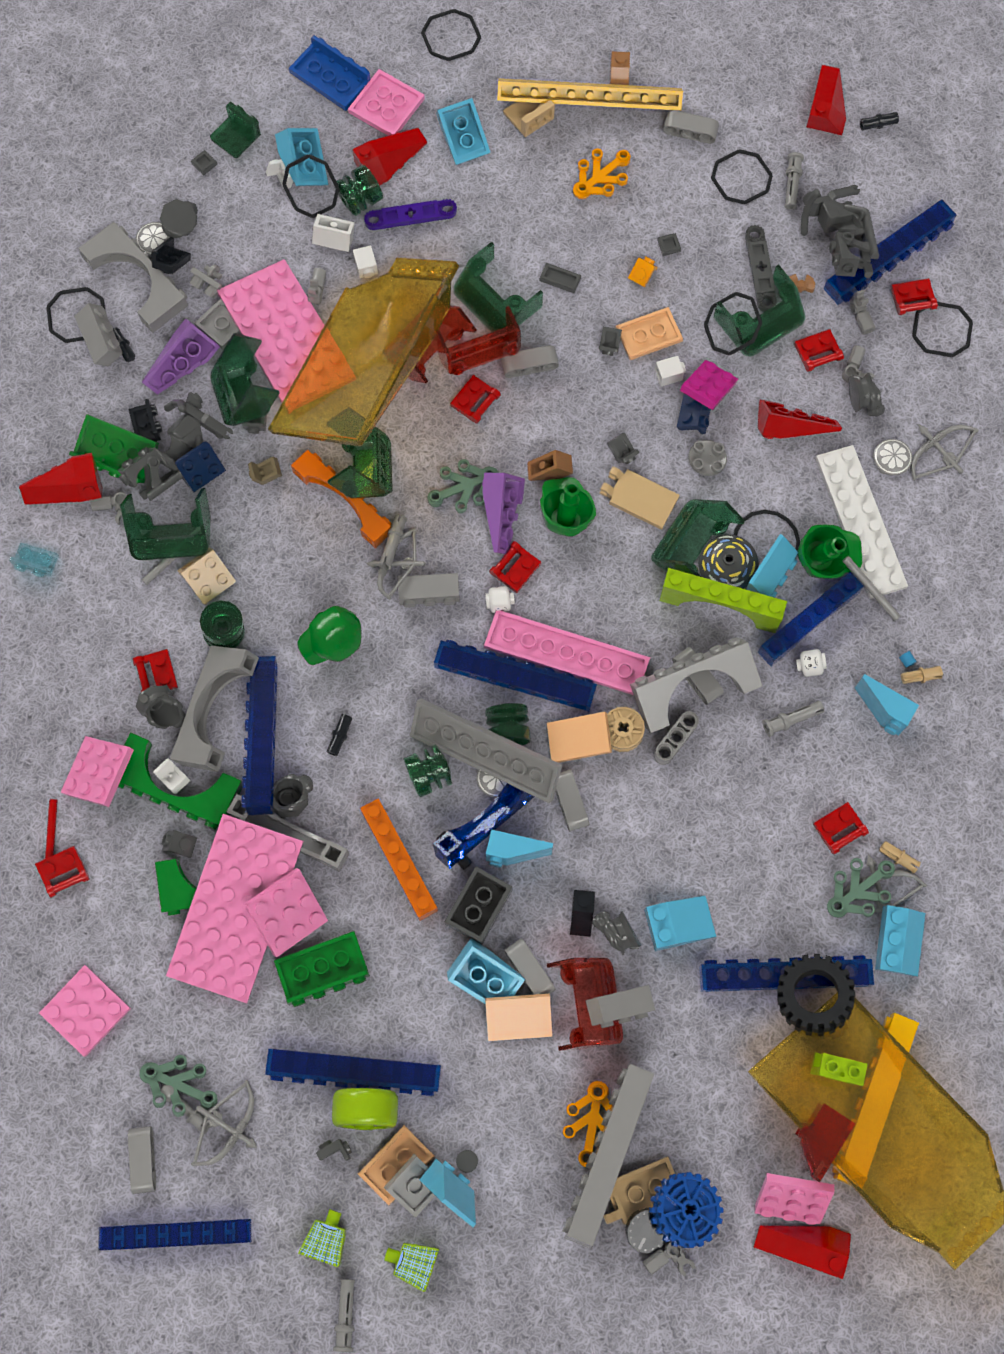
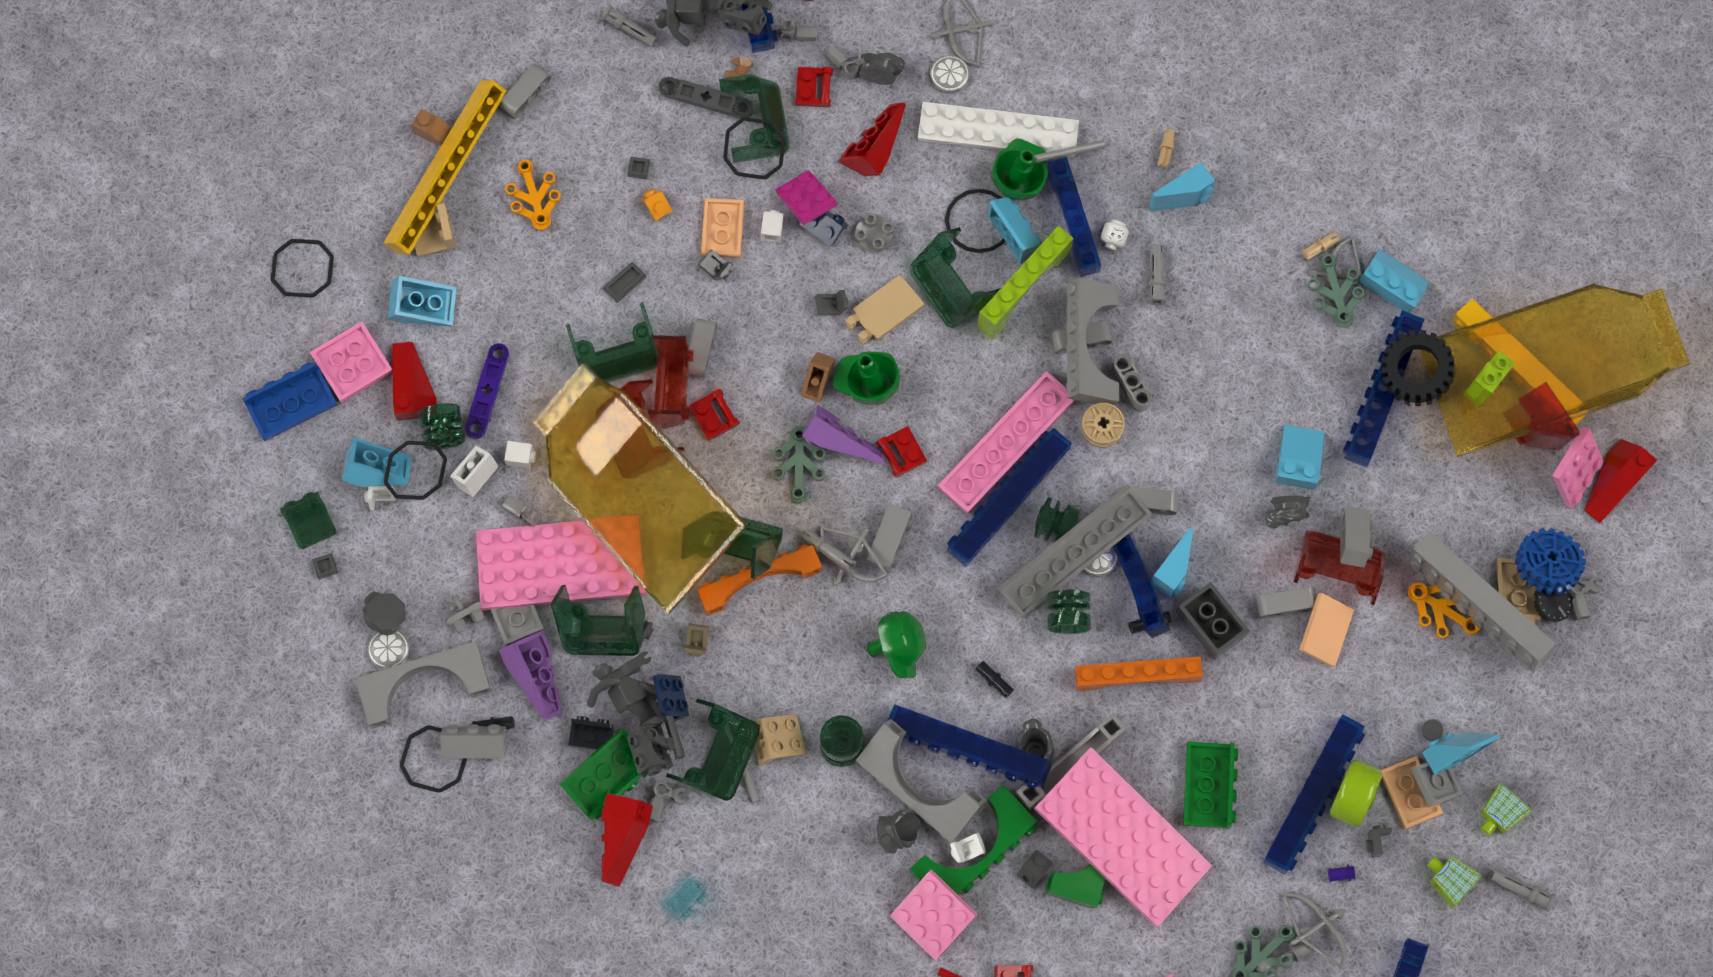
camera: 65 degrees left, 0 degrees up
red plate [132,649,178,692] -> none
black bracket [151,237,191,274] -> none
bright pink plate [244,868,328,957] -> none
medium azure slope [447,938,525,1004] -> none
white head [485,586,515,613] -> none
light nougat tile [547,712,612,763] -> none
black slope [570,890,595,937] -> none
dark grey dish [698,535,758,589] -> none
black piece [711,149,773,204] -> none
red plate [813,802,869,855] -> none
dark azure piece [899,651,917,668] -> none
none -> dark purple pin [1328,864,1355,882]

